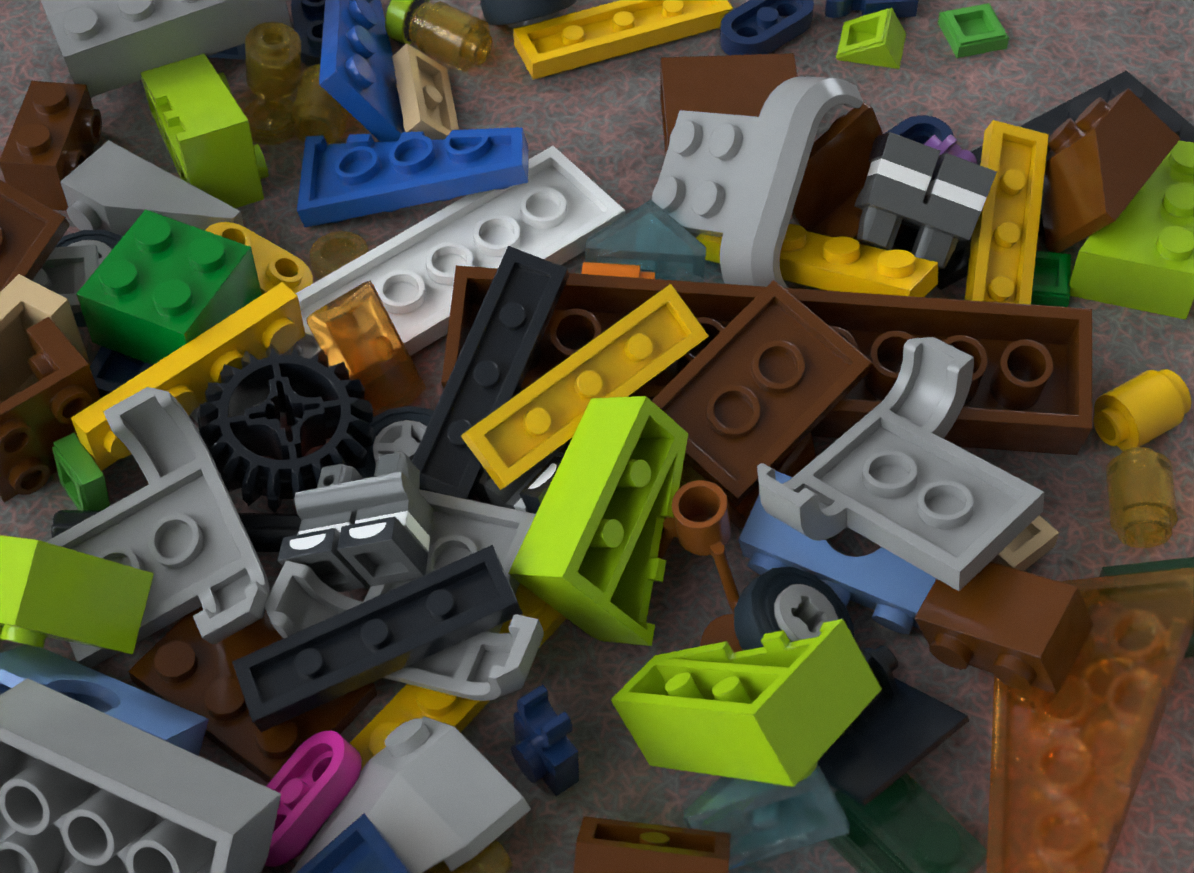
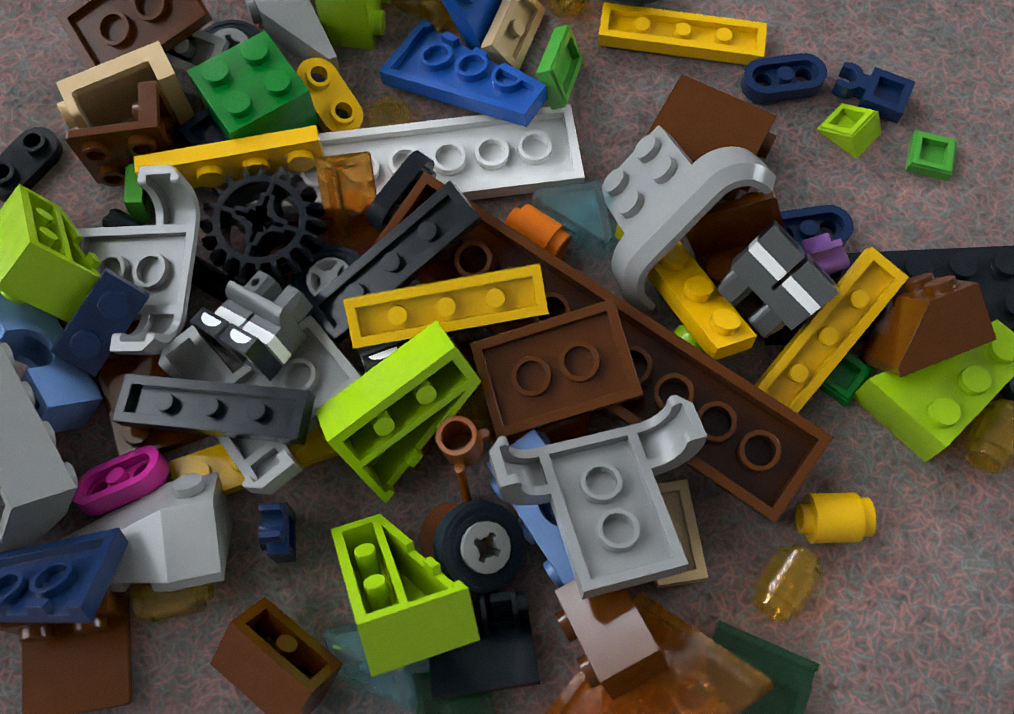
camera: 30 degrees right, 15 degrees up
none -> dark blue plate [50,268,149,376]
none -> black plate [365,150,436,233]
none -> bright green tile [536,24,583,110]

